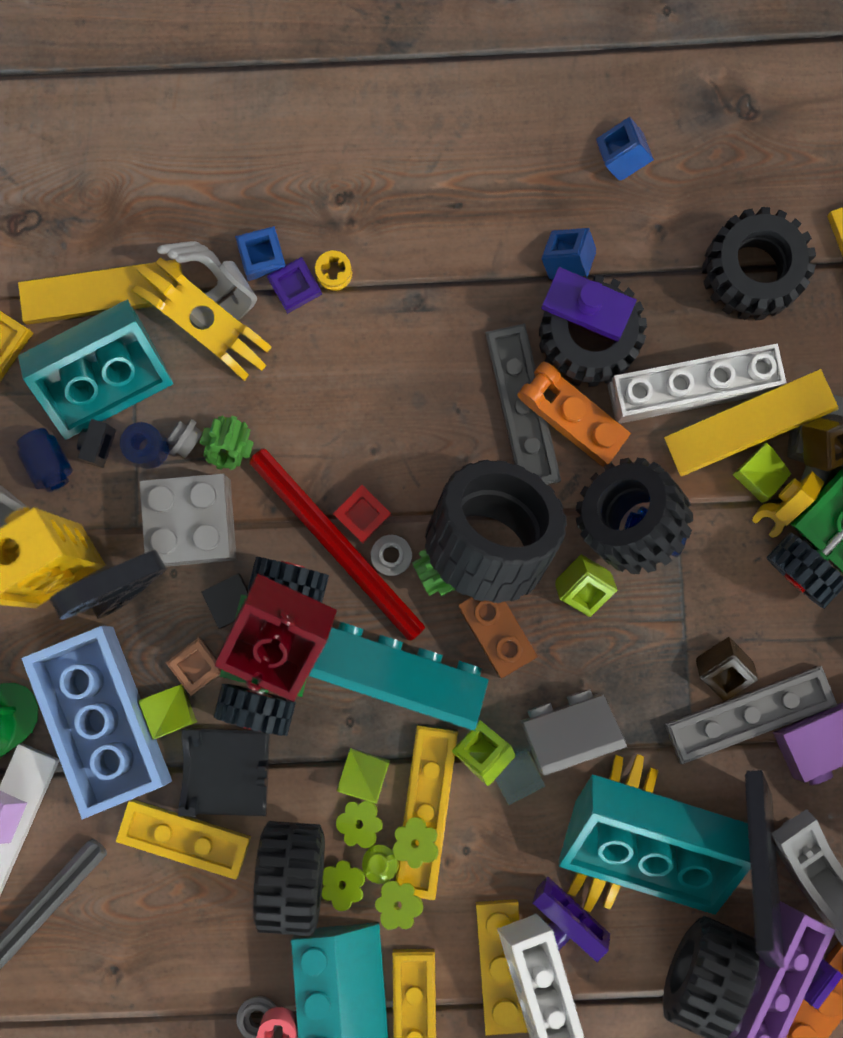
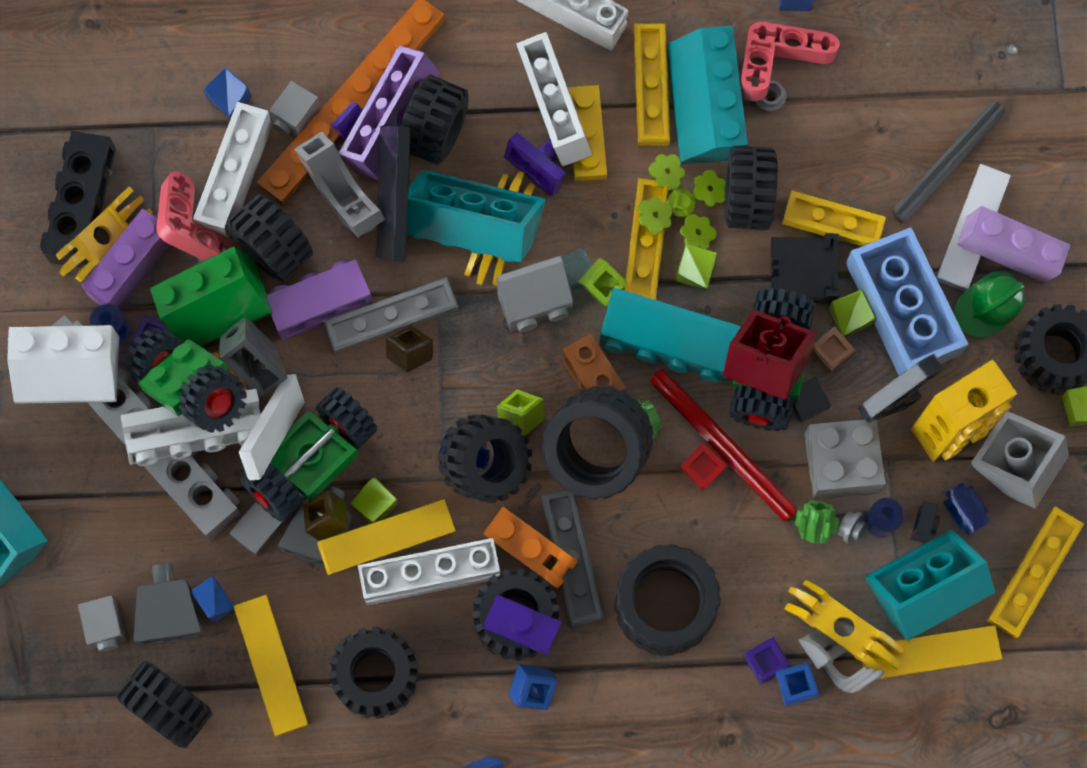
camera: 175 degrees right, 10 degrees down
yellow bush [315,250,352,291] -> none
light grey plate [371,535,412,576] -> none
yellow plate [752,471,825,538] -> none
none -> black tyre [614,544,721,656]

